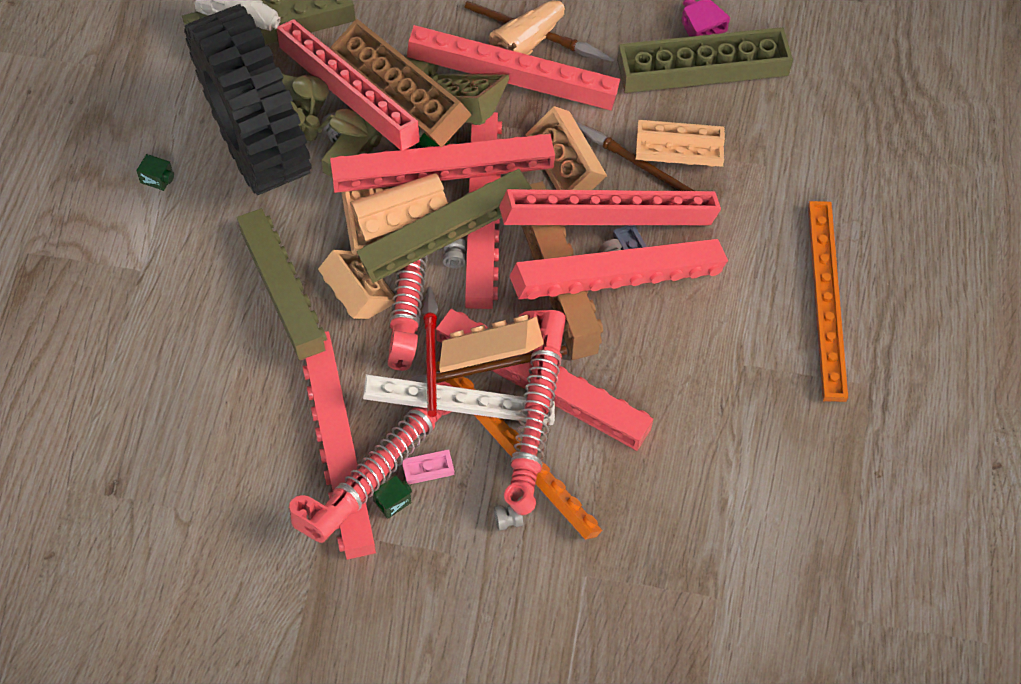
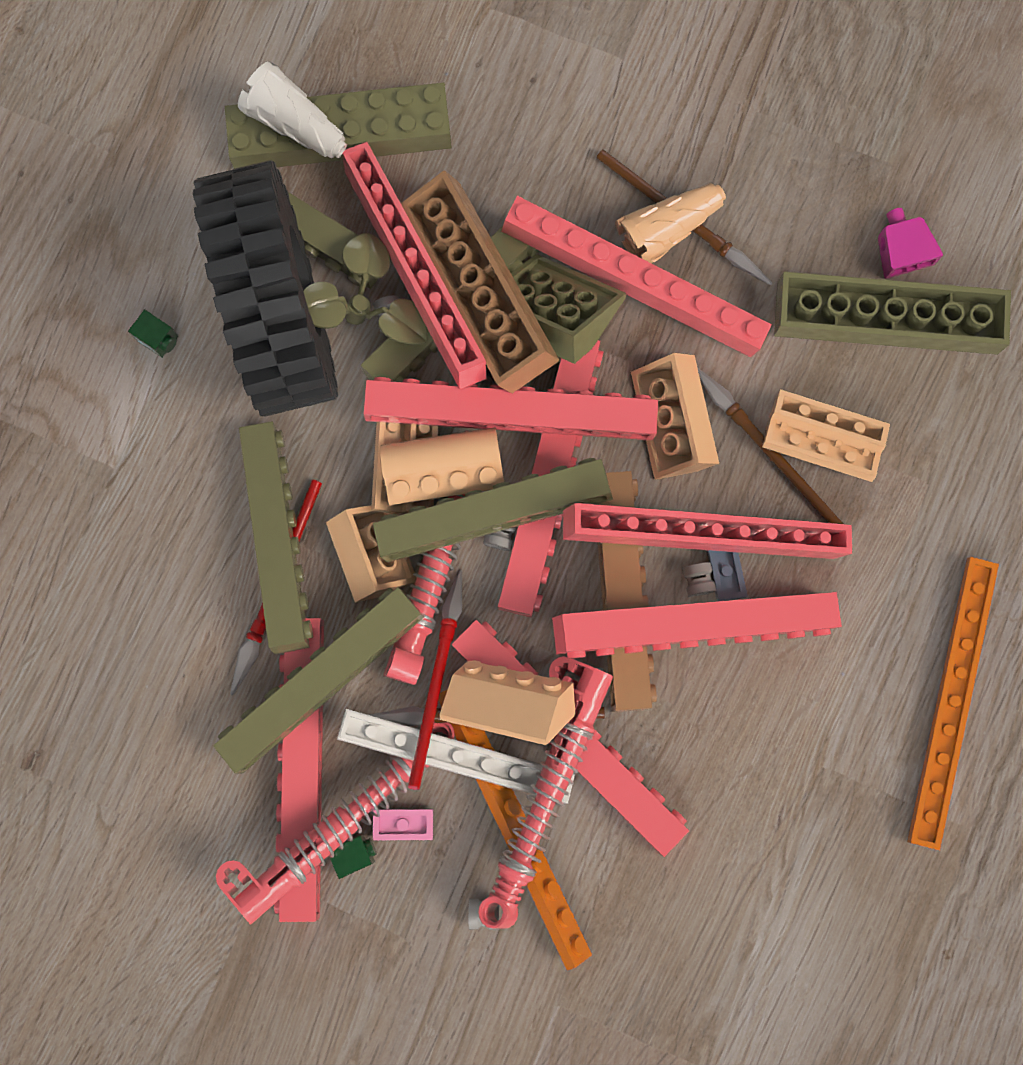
camera: 15 degrees right, 20 degrees up
none -> olive brick [213,587,425,774]
none -> piece [230,479,322,695]

